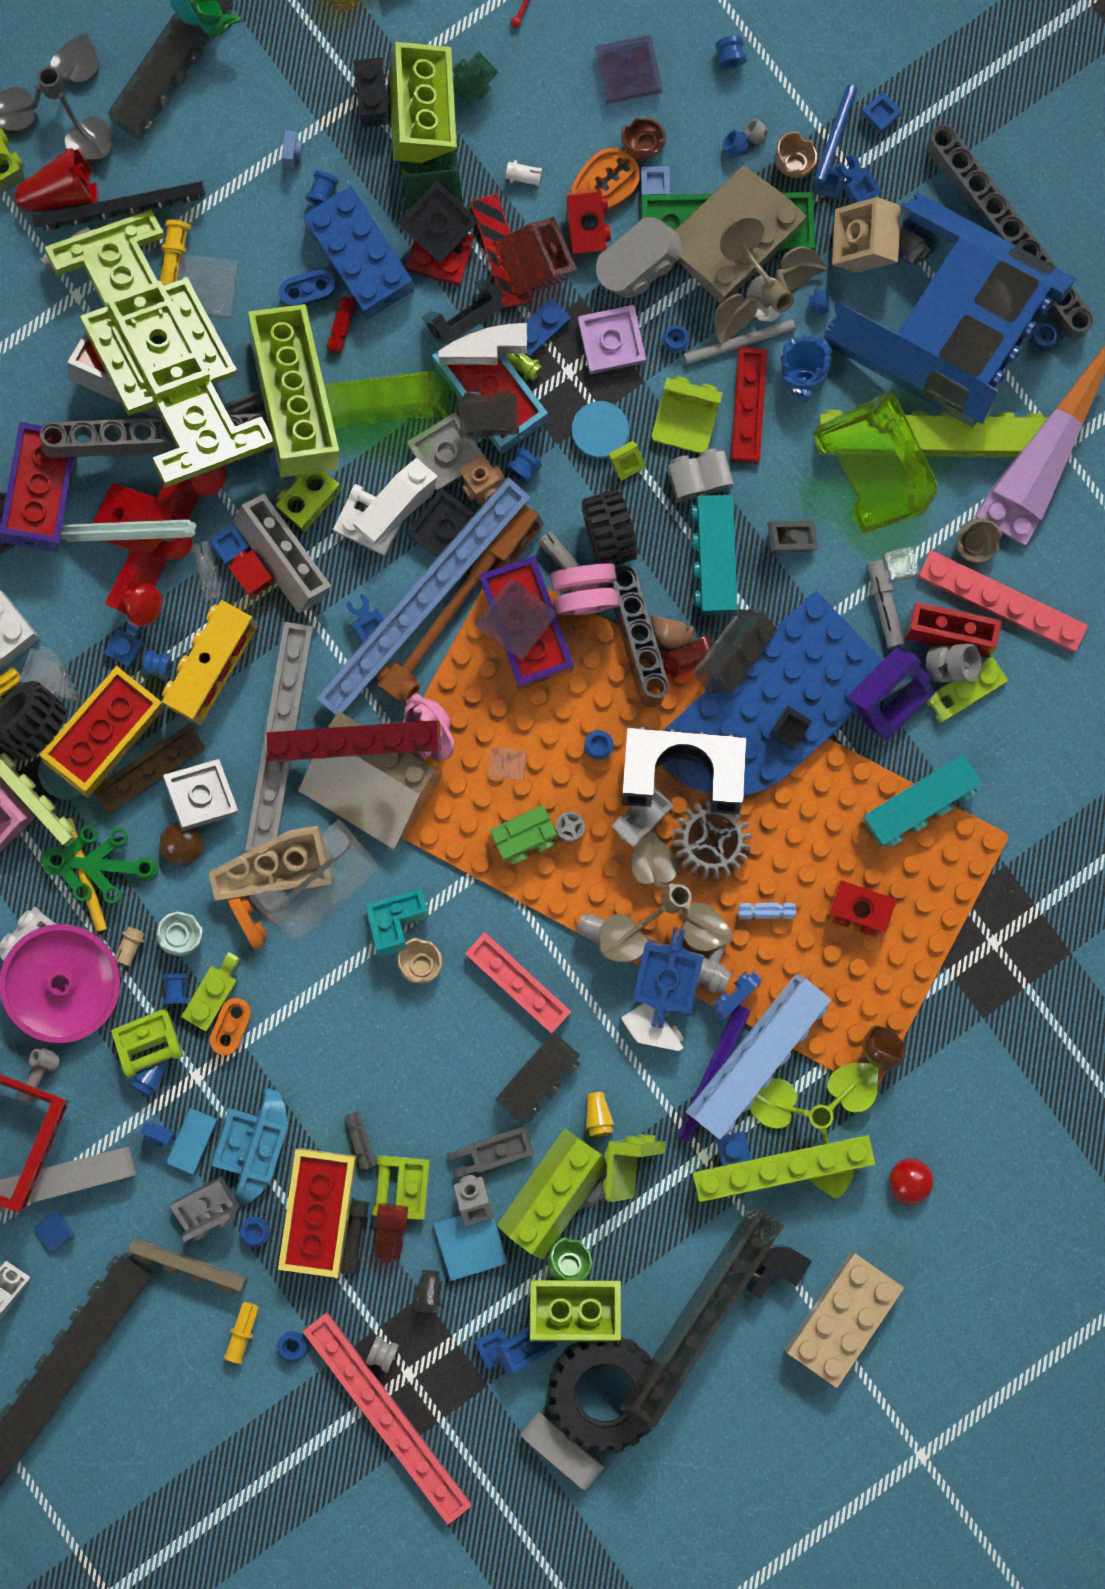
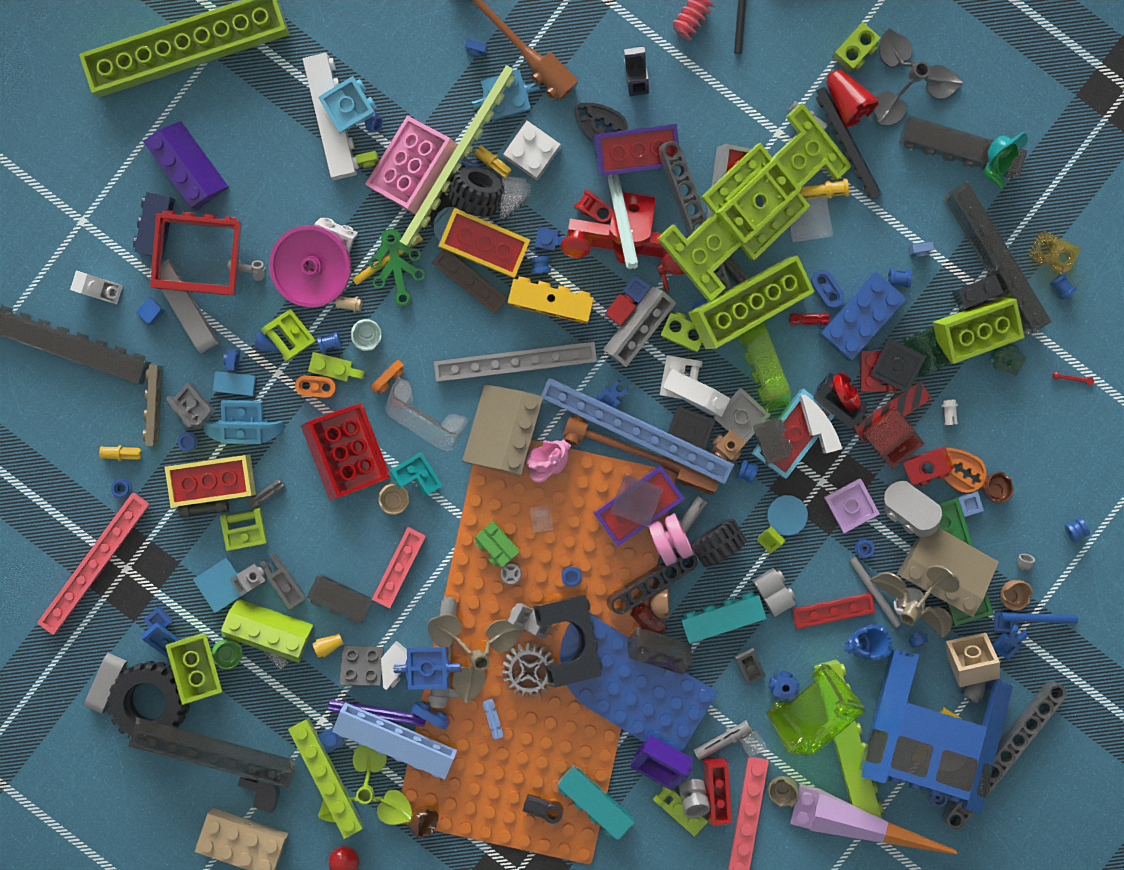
camera: 80 degrees right, 5 degrees up
reddish brown hair [159,821,204,867] -> none
plate [163,759,238,831] -> none
clear axle [191,541,221,600] -> none
tan wedge [209,826,334,901] -> none
dark red plate [266,720,441,762] -> none
light grey wheel [366,1335,399,1372] -> none
clear red piece [375,1203,408,1263] -> none
clear smoke cone [412,1270,441,1315] -> none
lime pin [506,354,542,381] -> none
blue plate [524,297,571,358] -> none
clear purple plate [595,35,663,104] -> none
lime bracket [603,1134,666,1202] -> none
lime bracket [652,376,723,454] -> none
blue plate [722,130,748,158] -> none
black panel [769,705,812,750] -> none
red brick [827,880,897,937] -> none
blue plate [861,91,903,134] -> none
none -> red slope [301,402,391,501]
none -> dark grey hinge [340,646,383,686]
none -> black piece [522,793,564,824]
none -> red piece [574,189,612,224]
none -> red hand [657,263,669,291]
none -> blue brick [769,671,800,702]
none -> red tile [833,372,861,412]
none -> clear smoke brick [943,181,1052,335]

